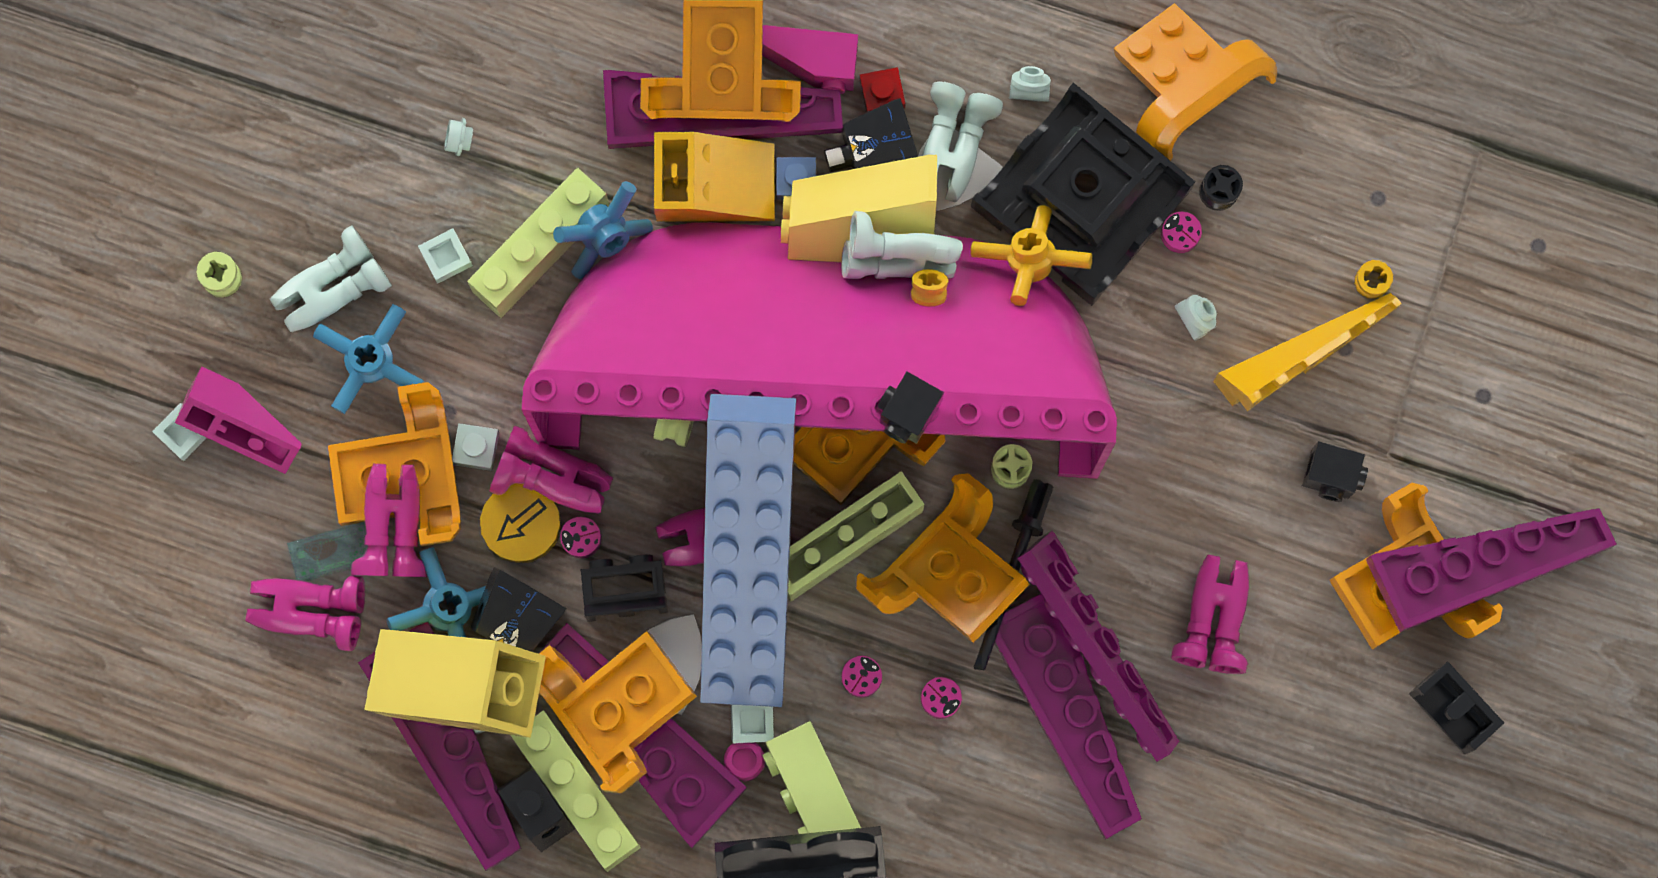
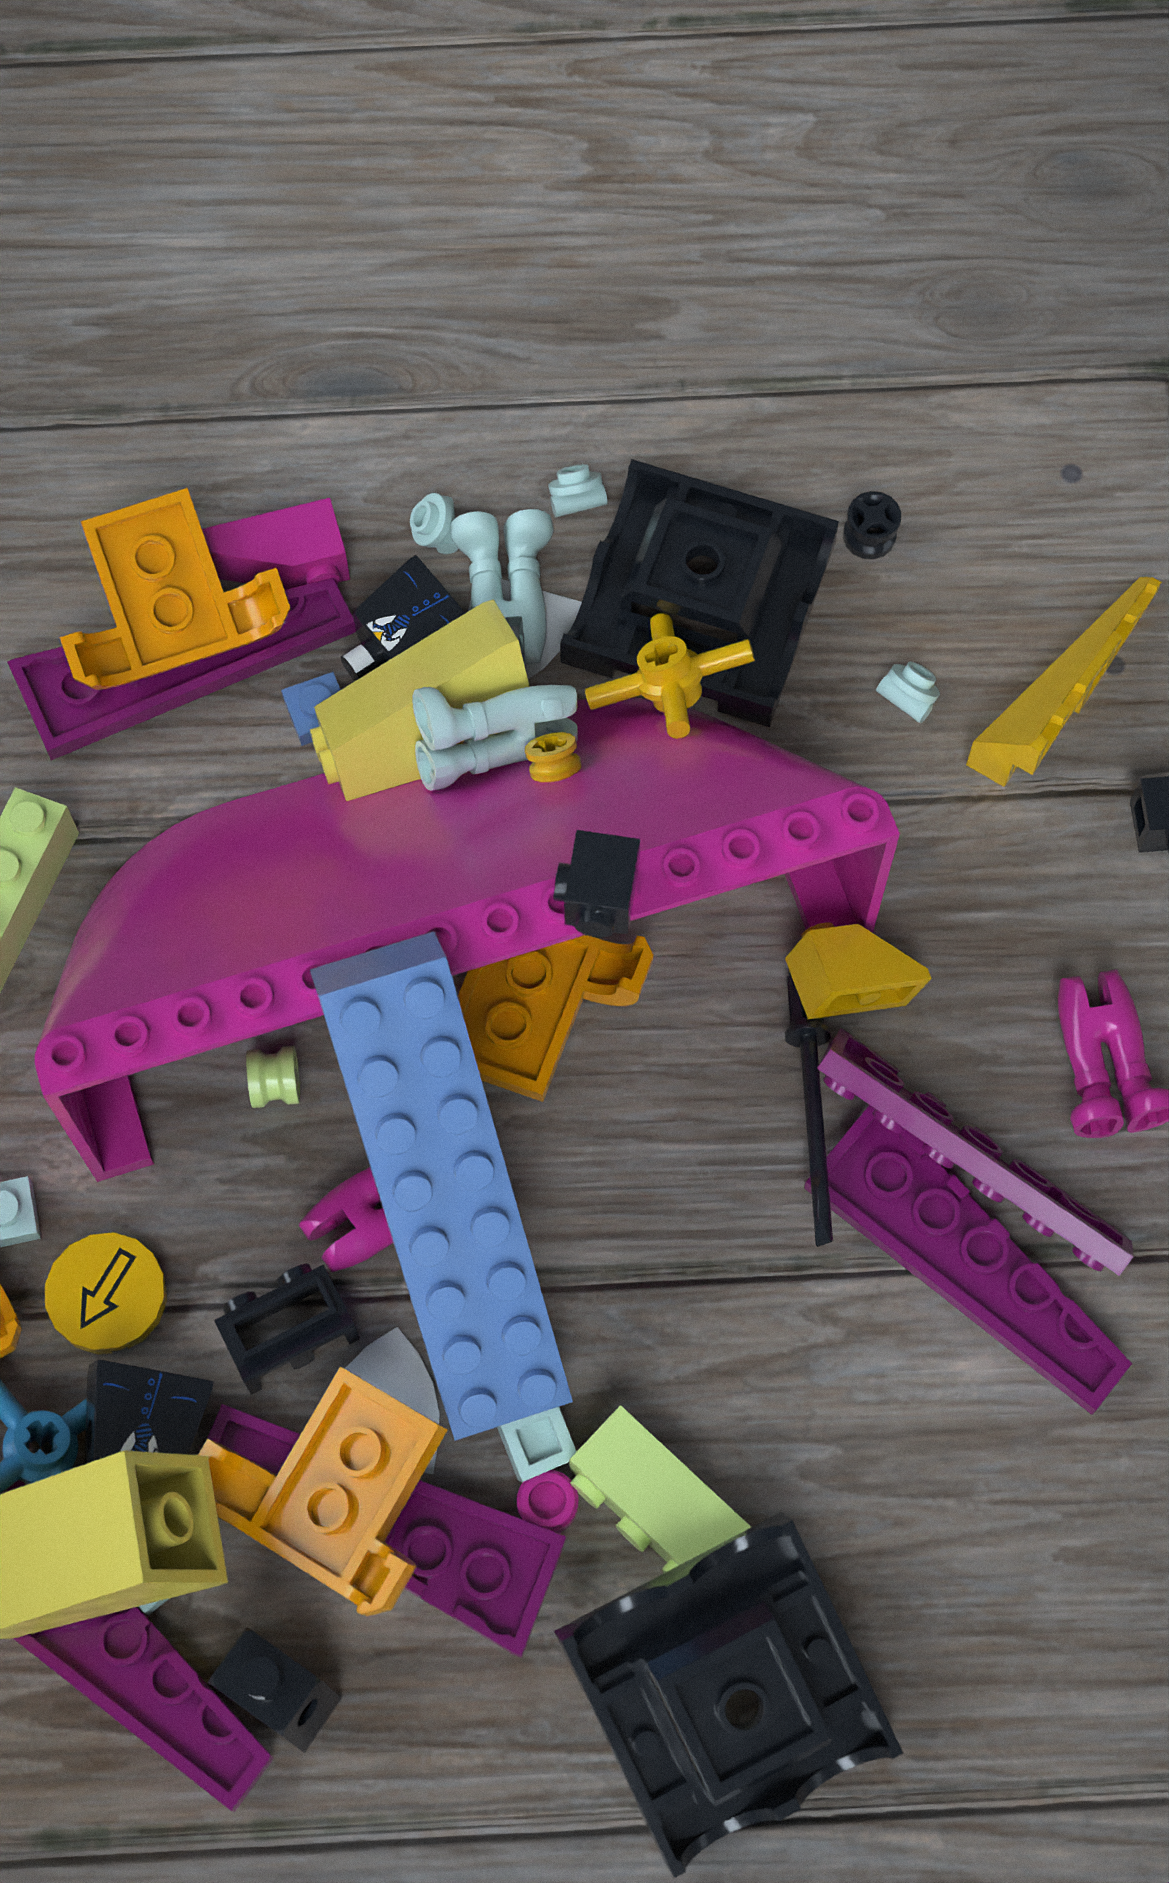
camera: 20 degrees left, 10 degrees down
dark pink piece [489,425,613,514] -> none
yellowish green brick [511,710,641,872] -> none
dark azure bar [553,181,653,279] -> none
dark pink tile [560,517,602,559] -> none
yellow slope [654,132,775,222] -> none
yellowish green brick [788,471,925,602] -> none
dark pink tile [841,656,882,698] -> none
light orange piece [856,473,1029,643] -> none
red plate [859,67,906,113] -> none
dark pink tile [921,677,962,719] -> none
yellowish green wheel [991,444,1033,489] -> none
light orange piece [1114,3,1277,161] -> none
dark pink tile [1161,212,1202,253] -> none
yellow bush [1354,260,1393,299] -> none
none -> light aqua plate [410,493,458,554]
none -> yellow slope [785,922,932,1019]

